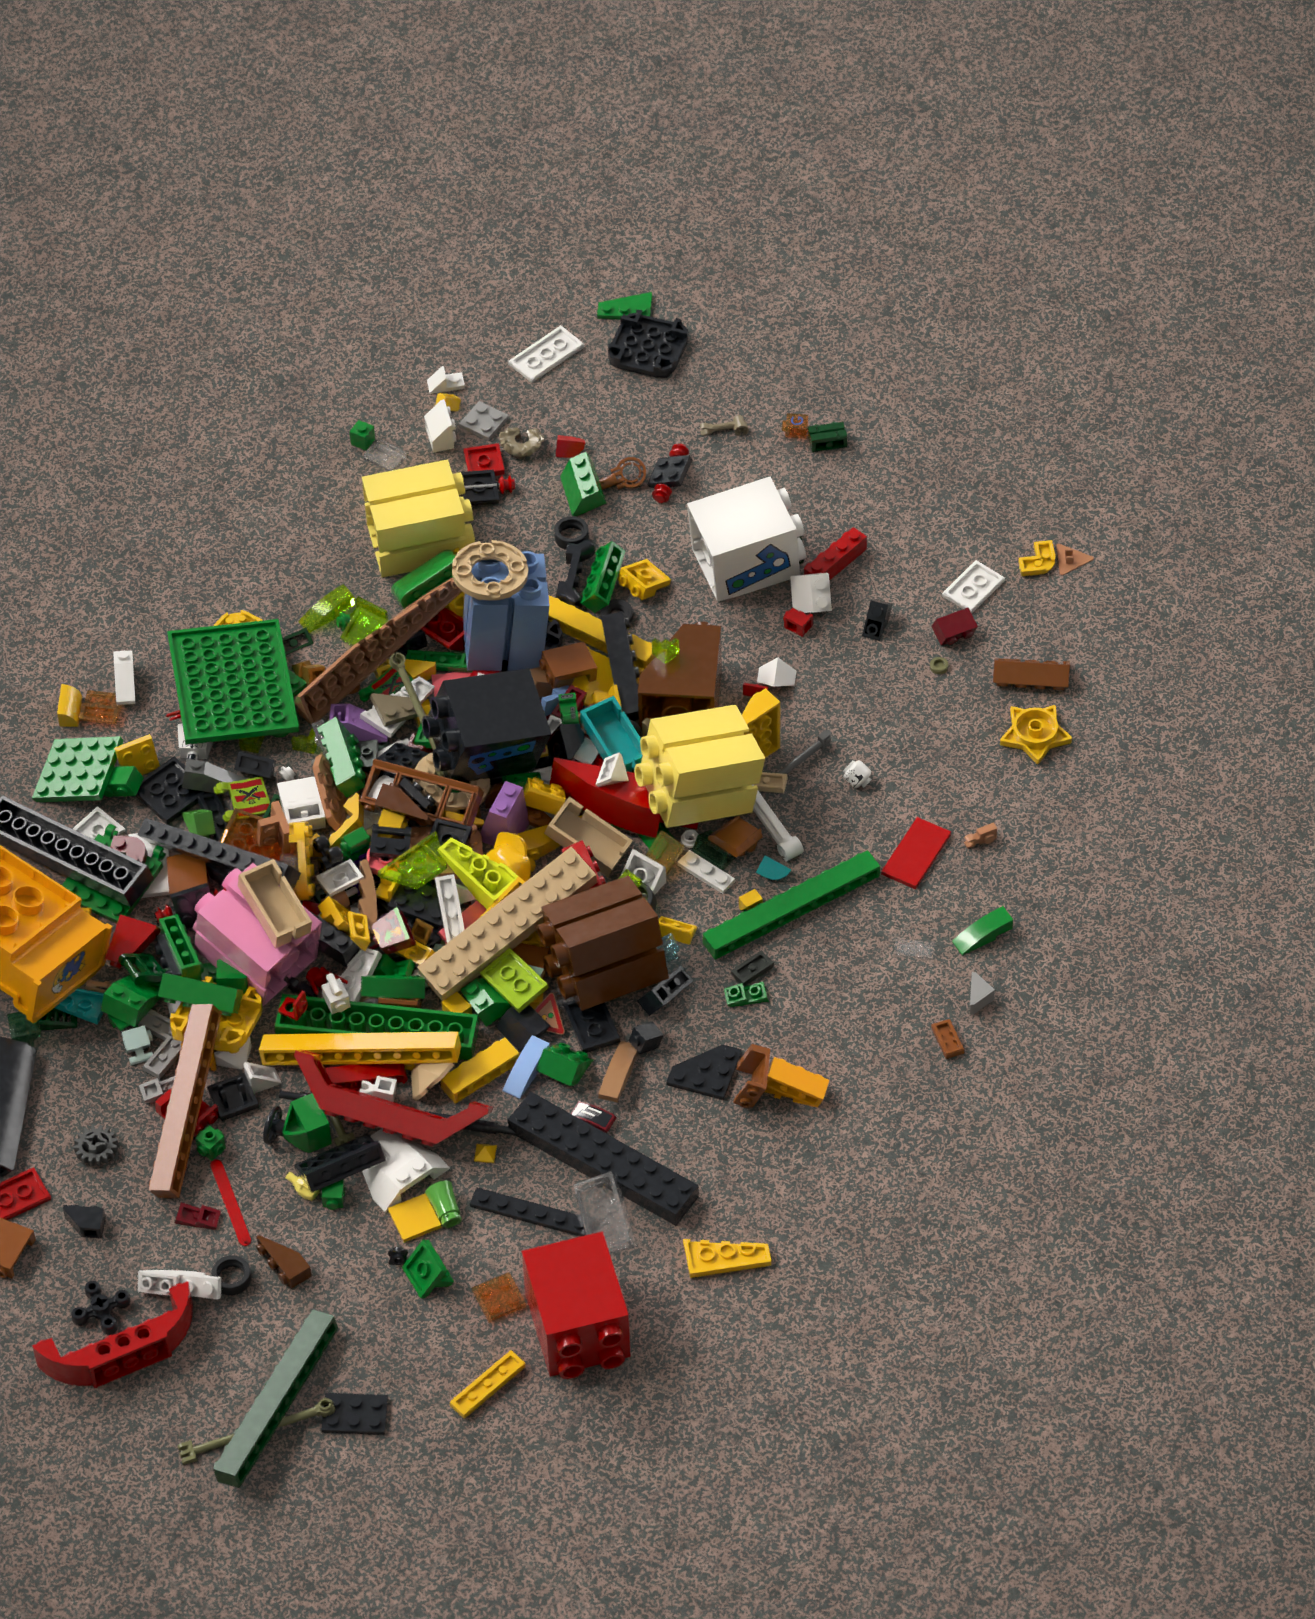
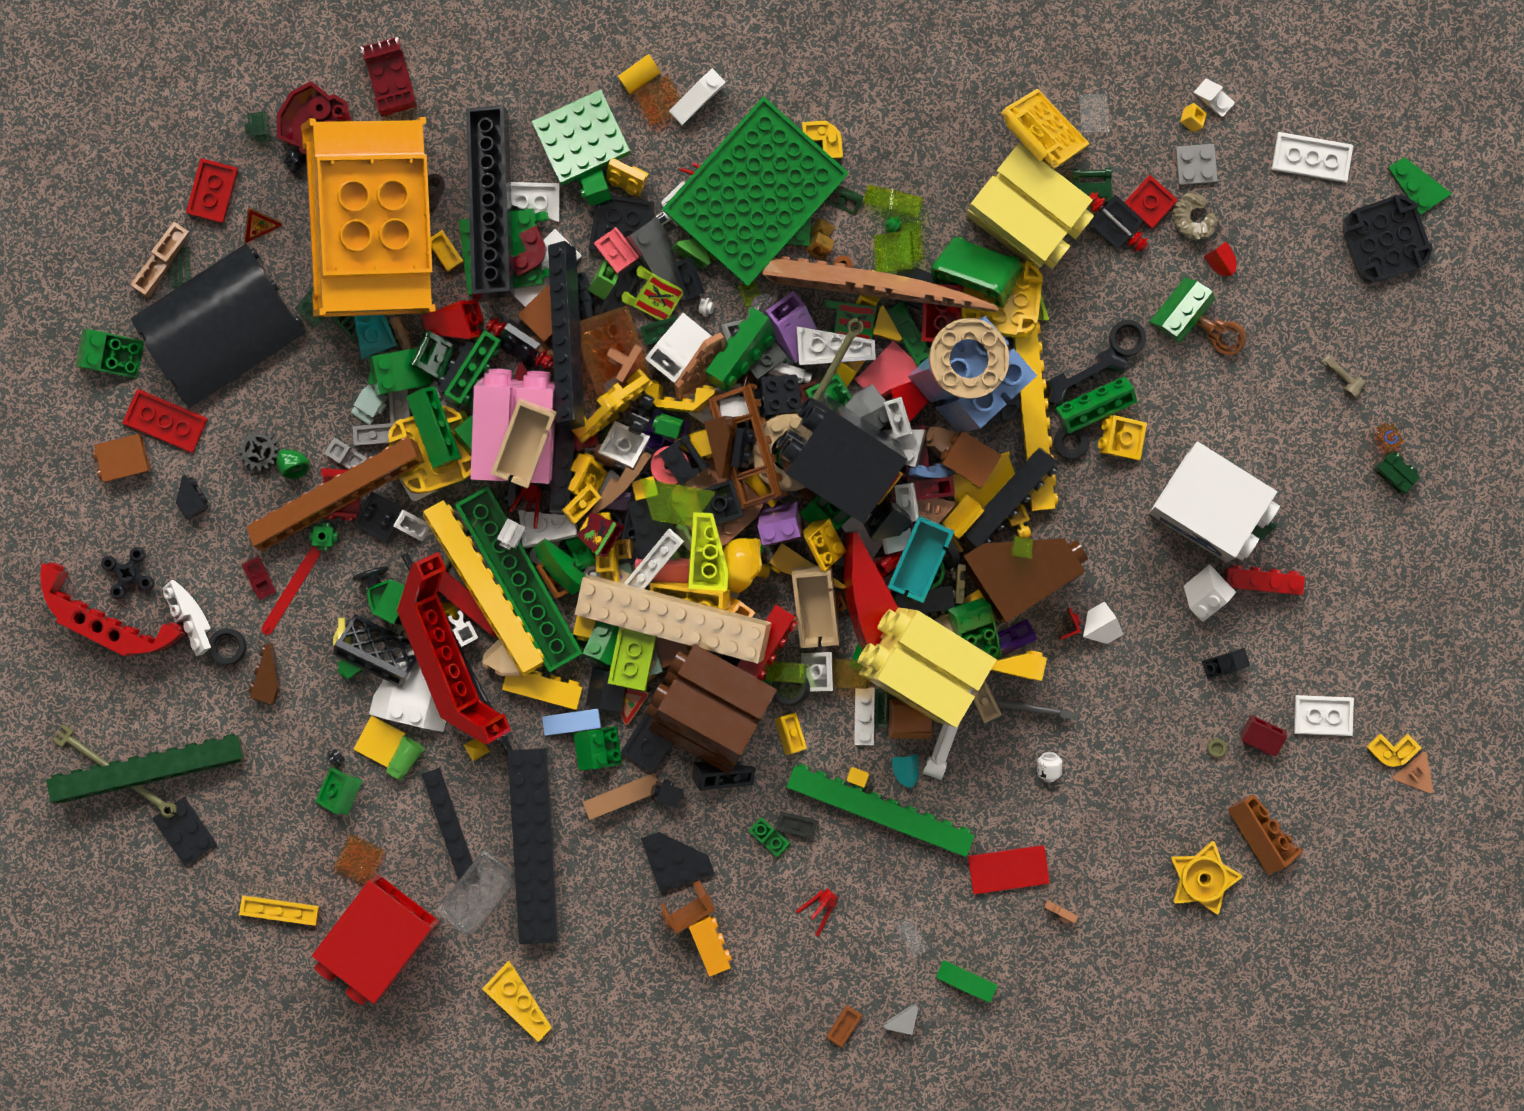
camera: 50 degrees right, 35 degrees up
red bracket [278,990,308,1021] -> none
green brick [349,420,375,451] -> none
dark tan wing [370,693,418,727] -> none
white slope [424,400,457,453] -> none
green leg [558,693,579,724] -> none
slope [571,1101,617,1133] -> none
white slope [596,752,629,787] -> none
black plate [647,444,692,503] -> none
clear light blue brick [657,933,680,963] -> none
red brick [783,607,813,637] -> none
none -> green hair [276,449,310,479]
none -> coral plate [594,227,639,274]
none -> bright green slope [671,238,710,269]
none -> red plant [796,888,838,937]
none -> yellow plate [1001,89,1090,169]

